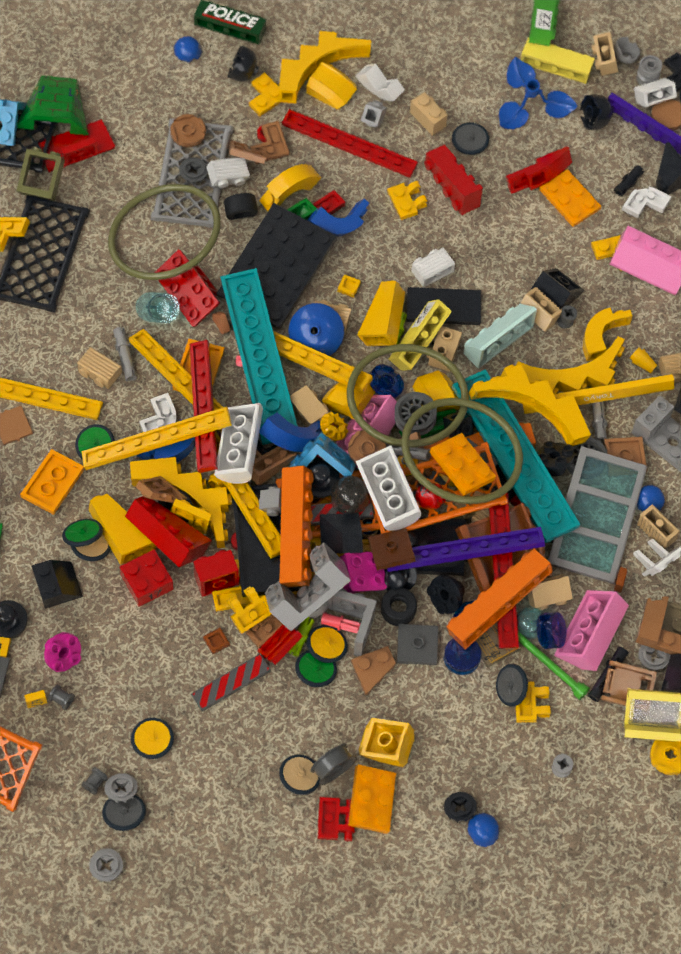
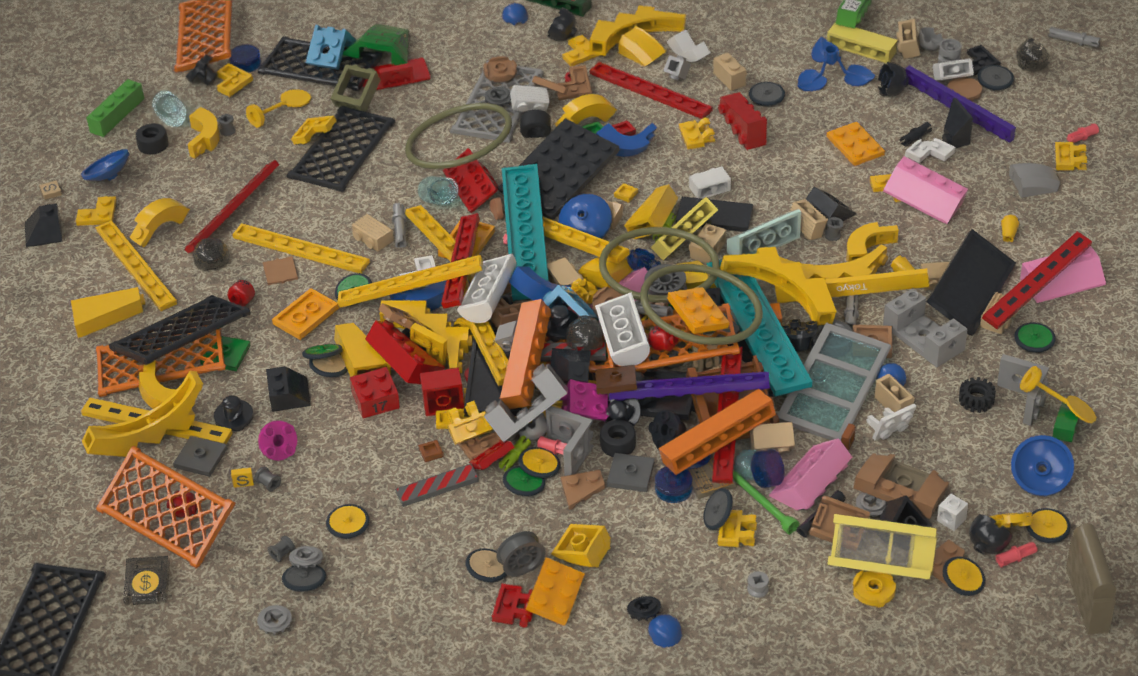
camera: 15 degrees right, 20 degrees down
red slope [506,146,572,194] -> none

